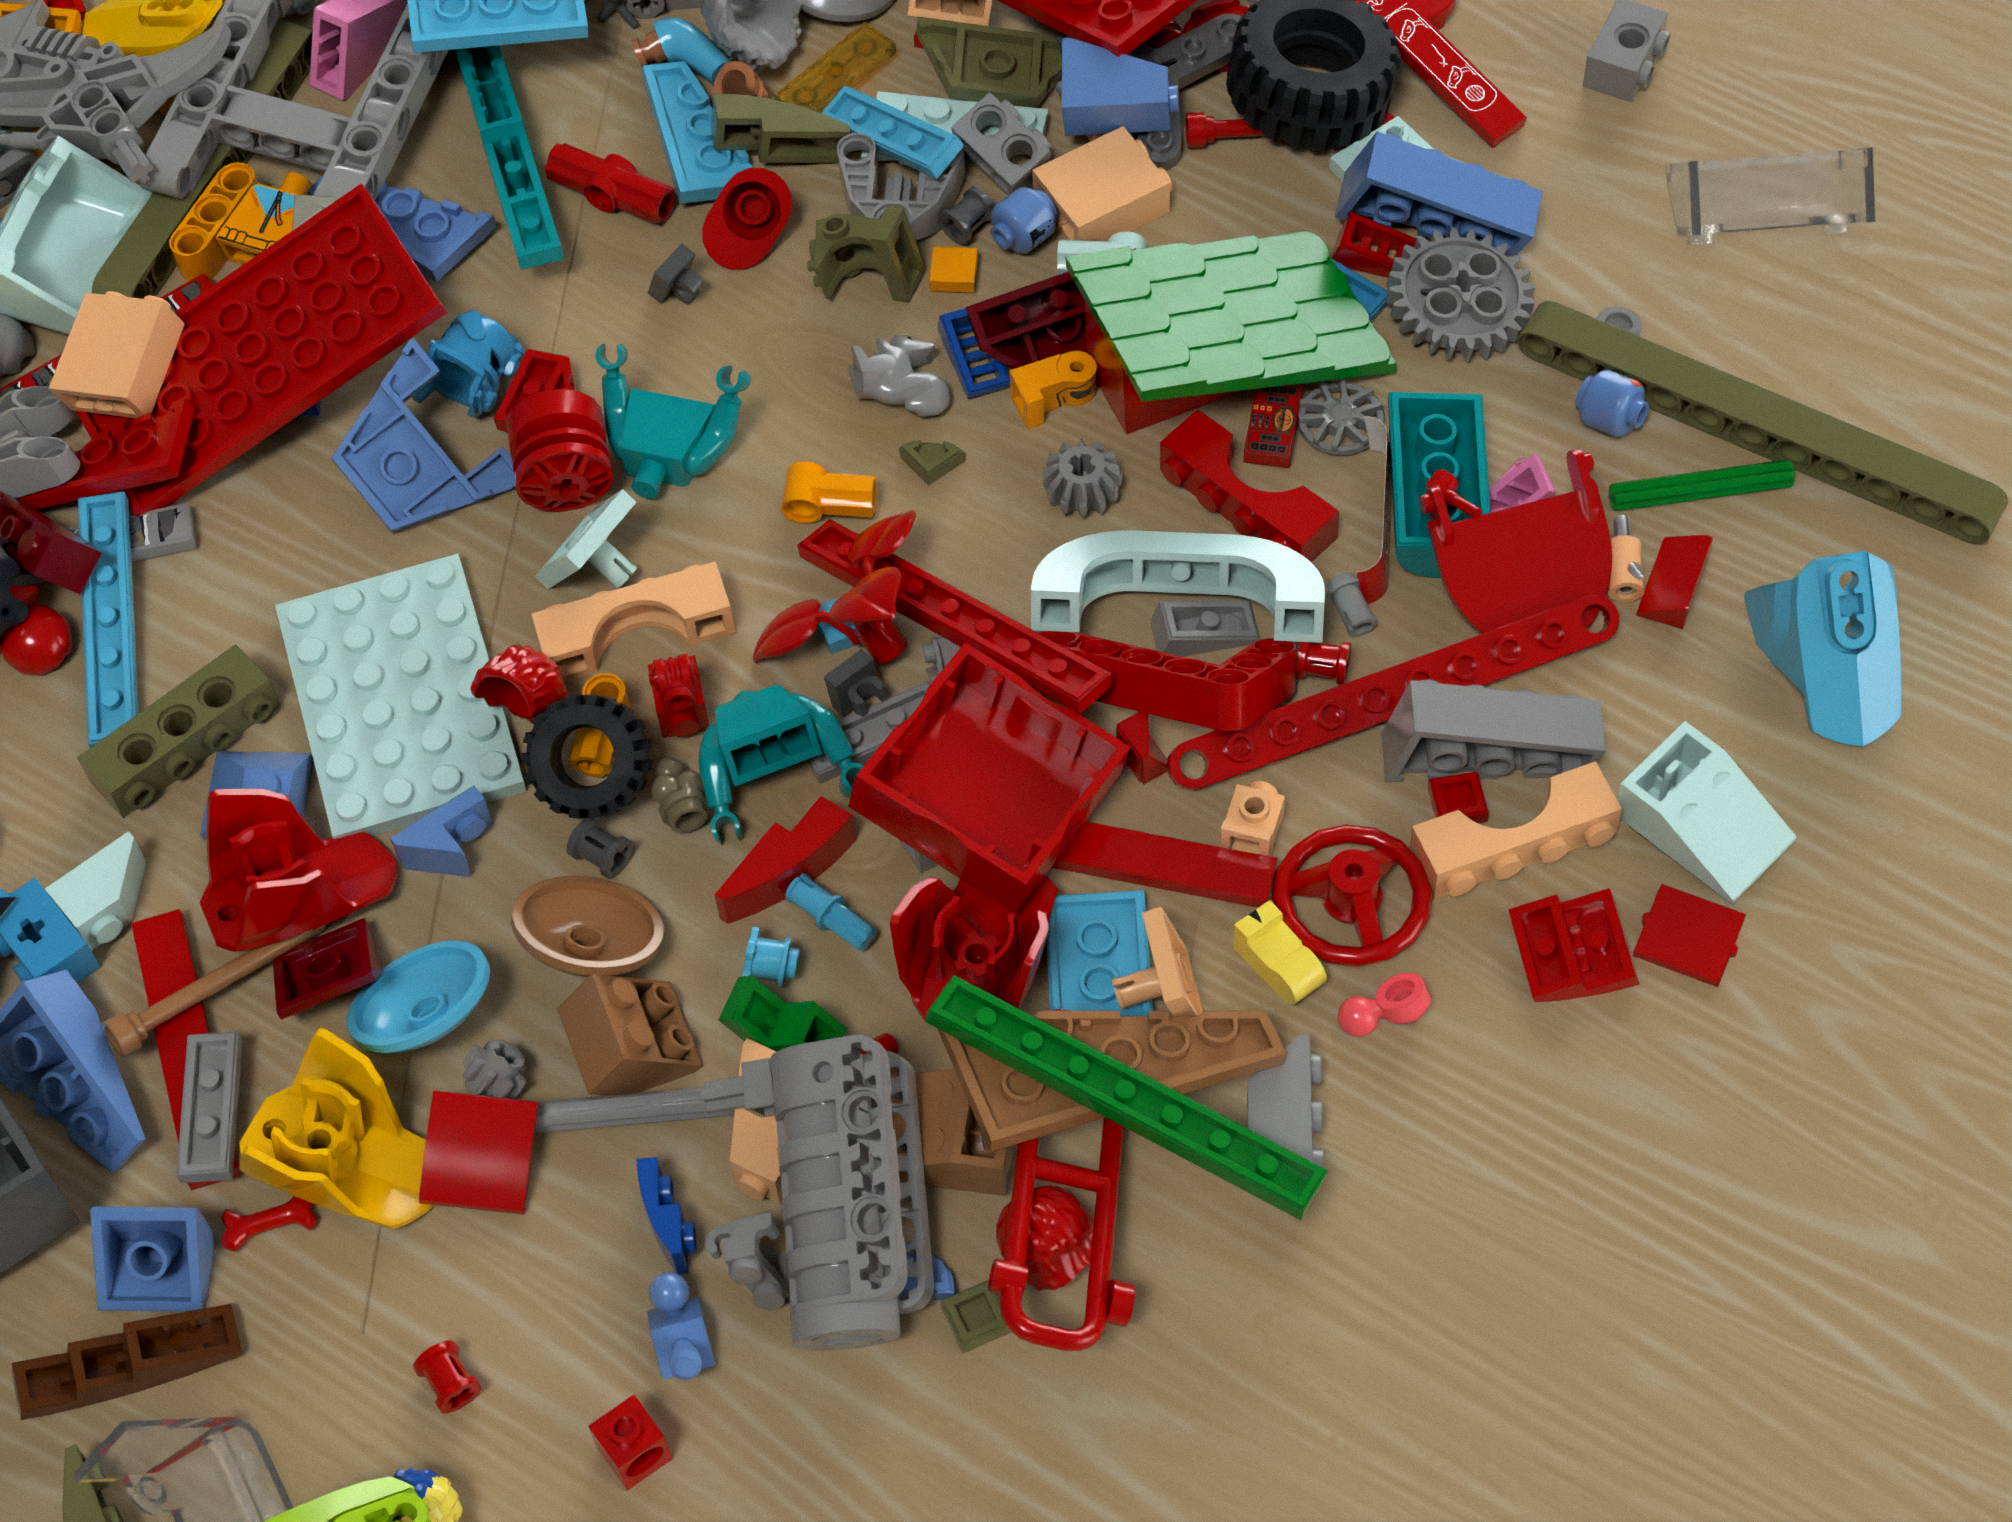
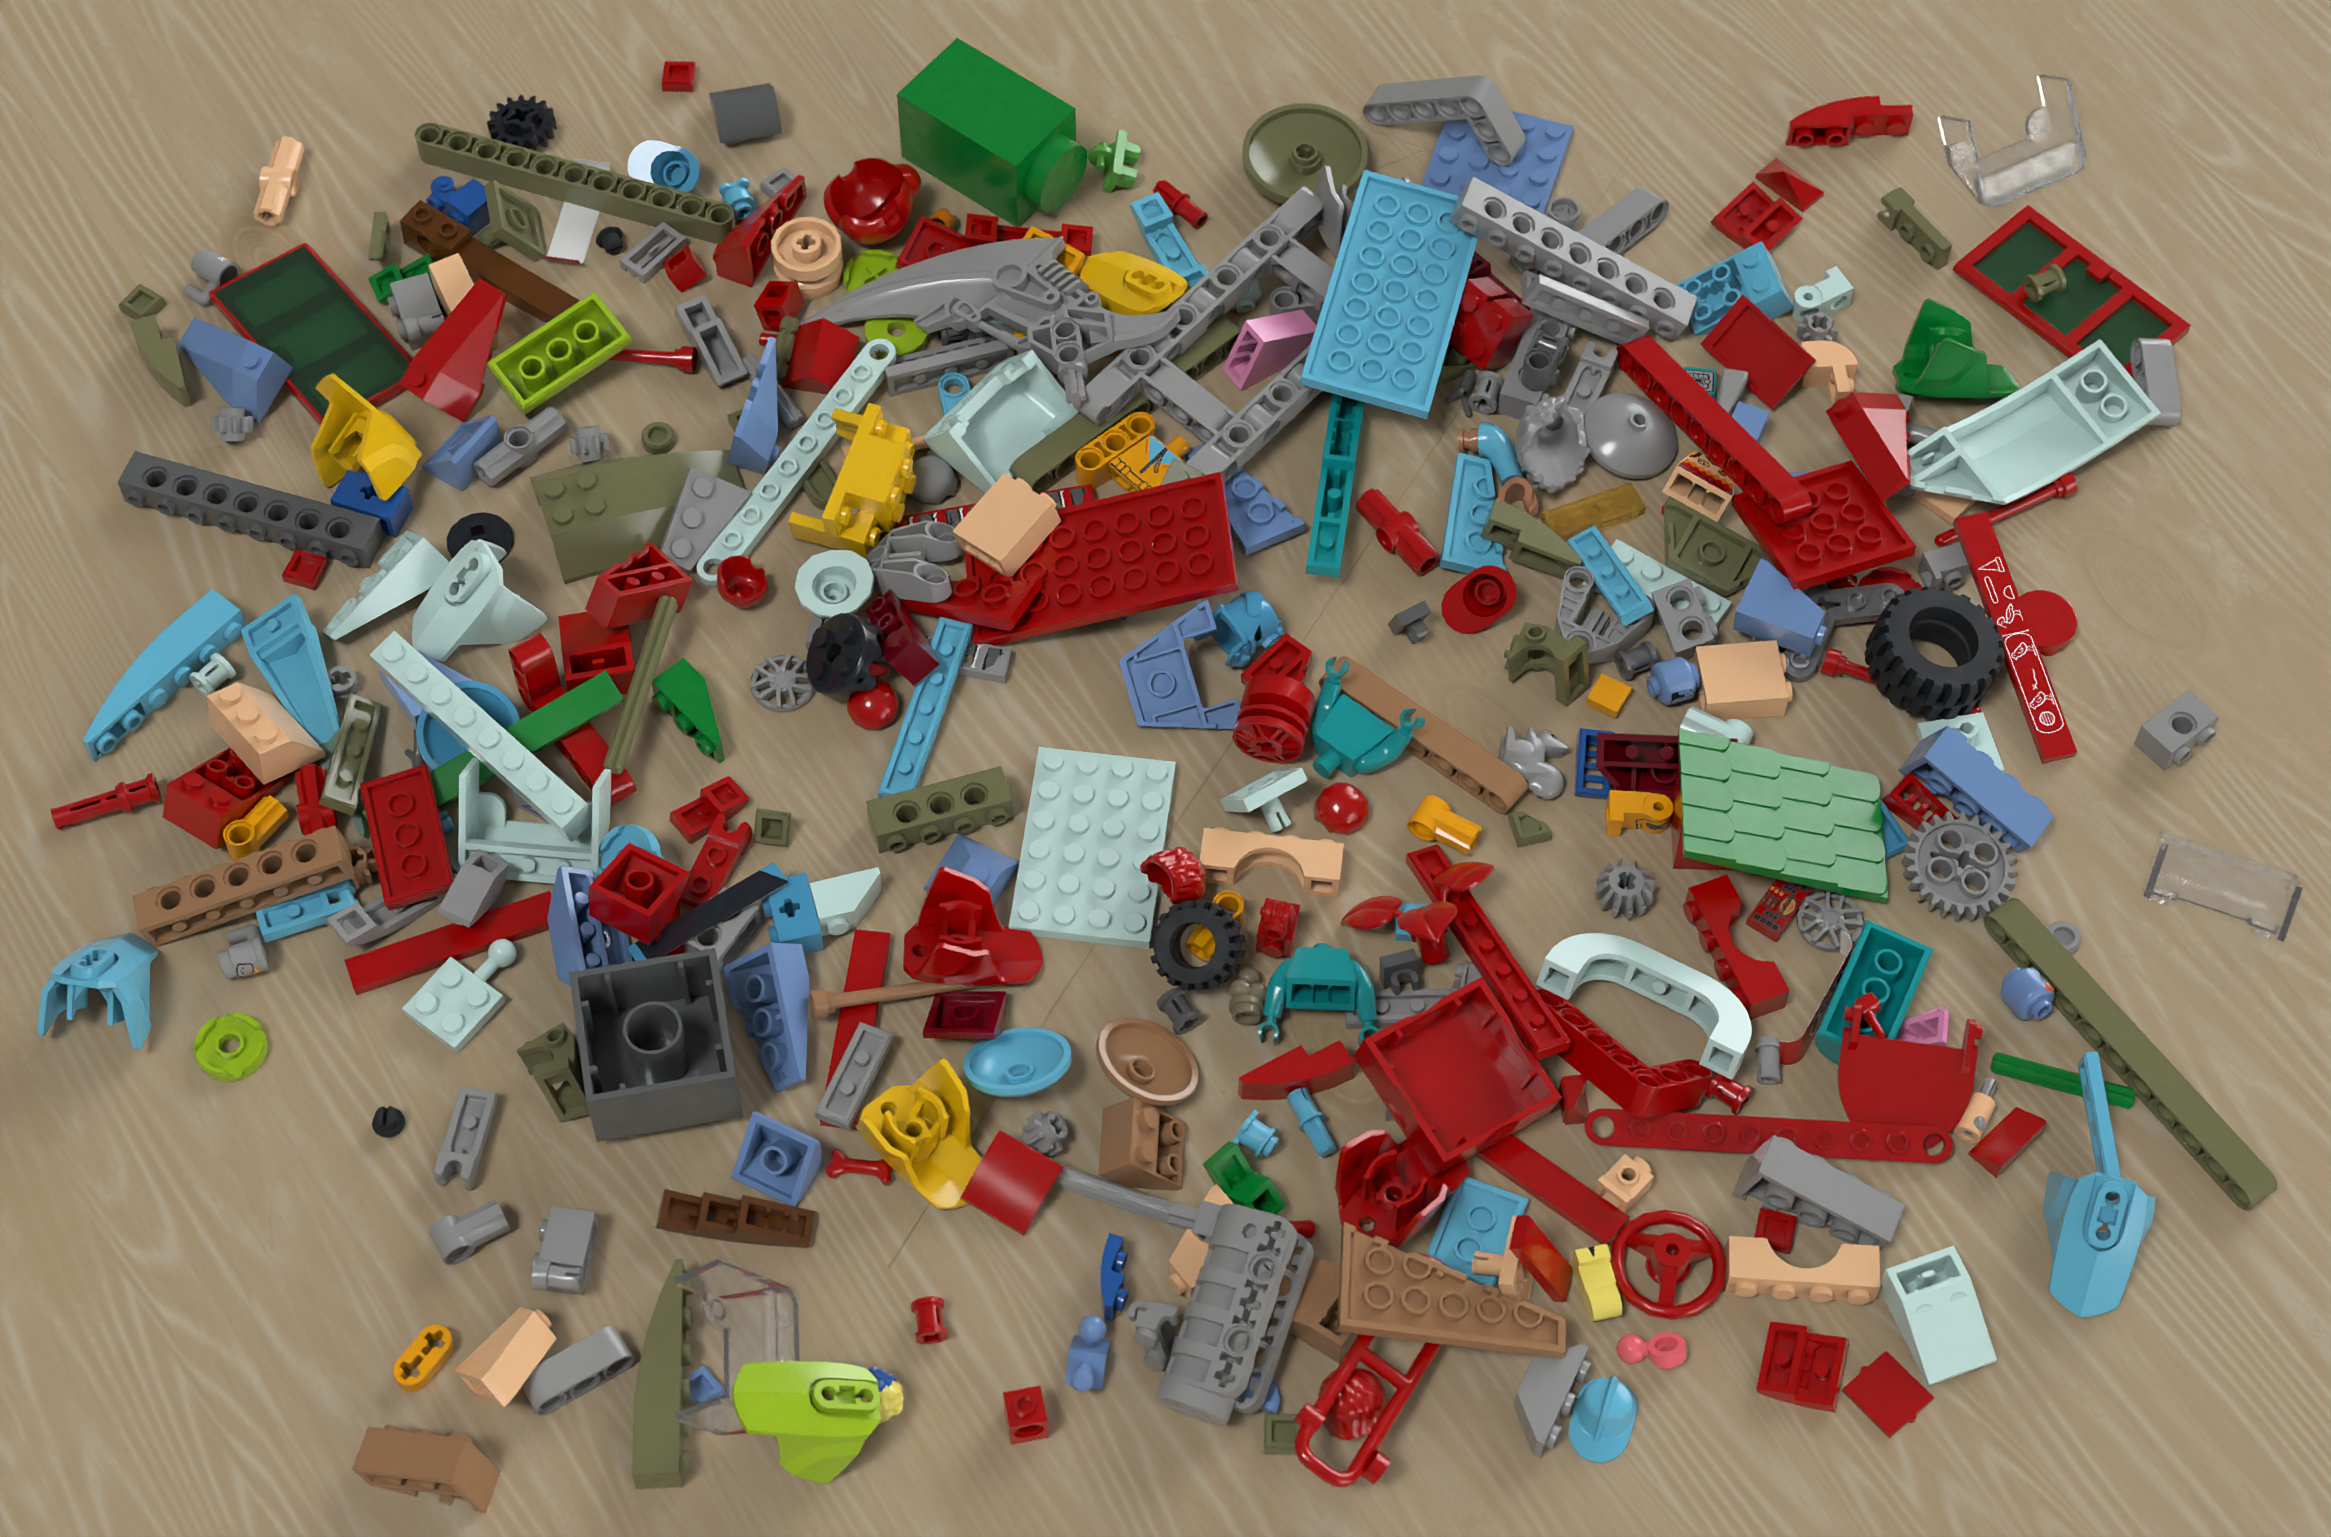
camera: 20 degrees right, 0 degrees up
medium blue slope [390,785,493,876] -> none
green tile [926,975,1328,1220] -> none
light grey slope [1151,600,1260,657] -> none
none -> red hair [1314,782,1369,835]
none -> medium nougat beam [1318,656,1528,814]
none -> red tile [1509,1215,1573,1302]
none -> medium azure piece [1568,1375,1637,1463]
none -> medium azure tile [2078,1051,2121,1201]

